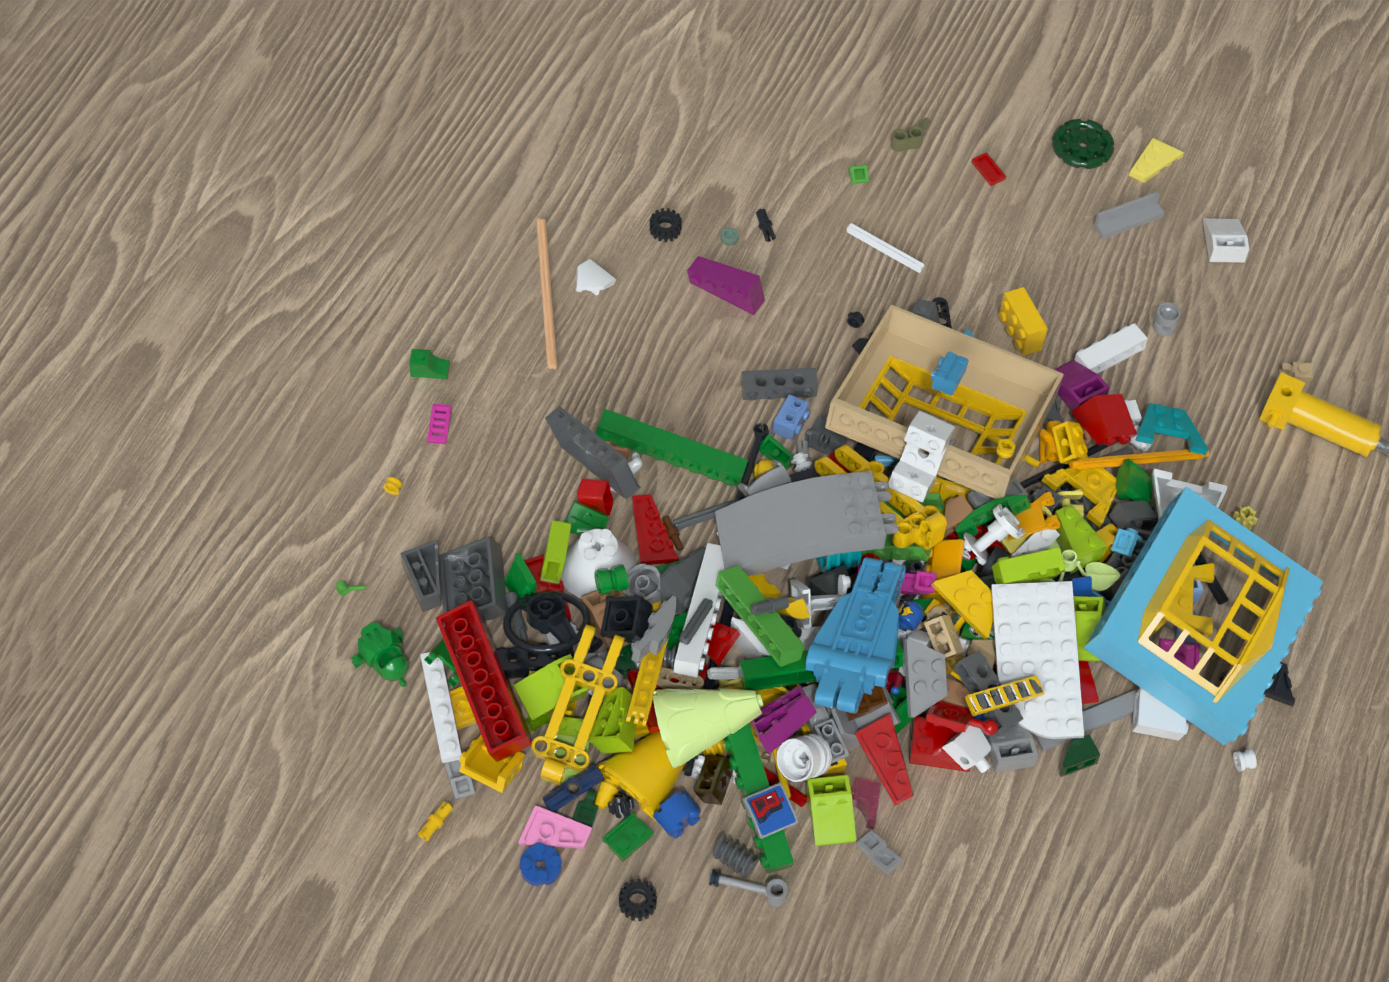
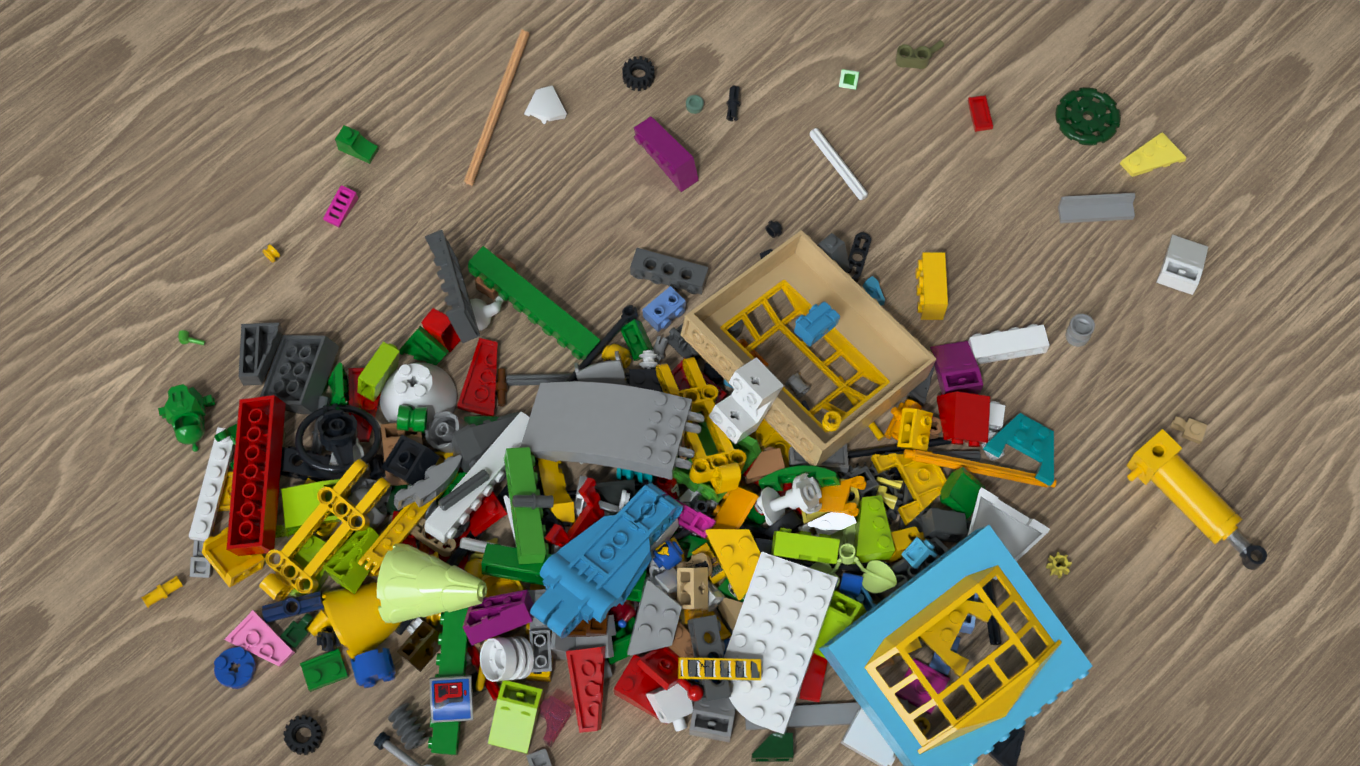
camera: 25 degrees right, 10 degrees up
none -> red wing [545,478,605,548]

